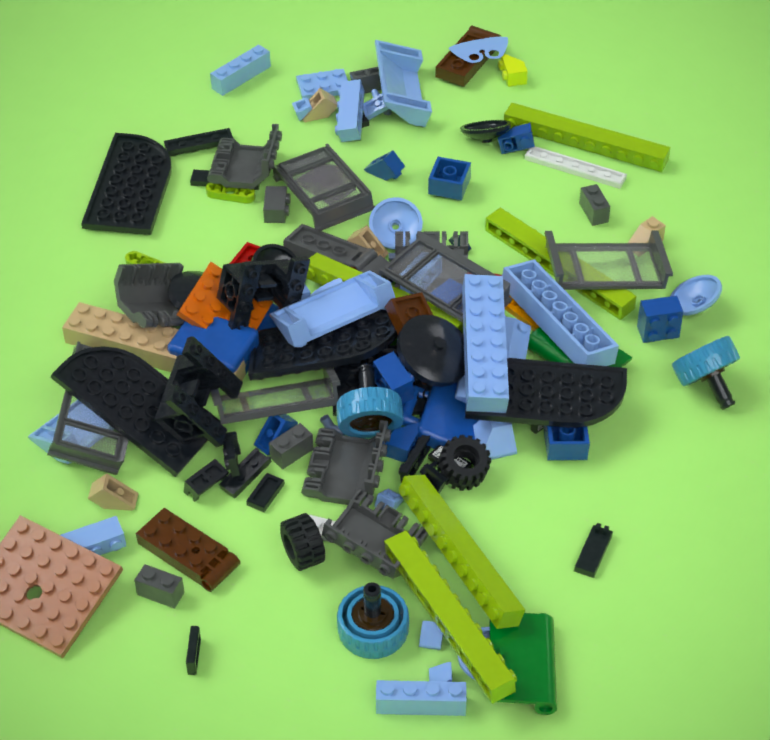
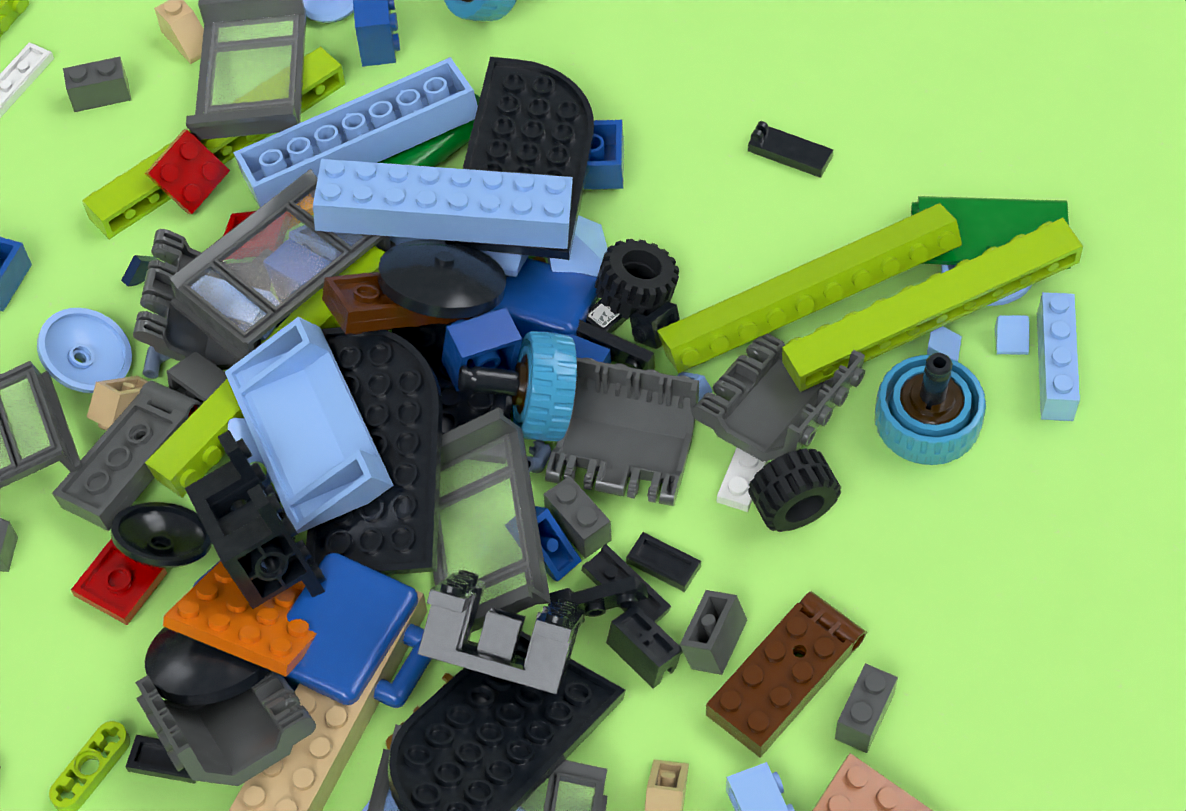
camera: 85 degrees left, 10 degrees up
black tile [186,626,201,675] -> none
none -> red plate [145,129,230,214]
none -> dark grey brick [680,590,747,675]

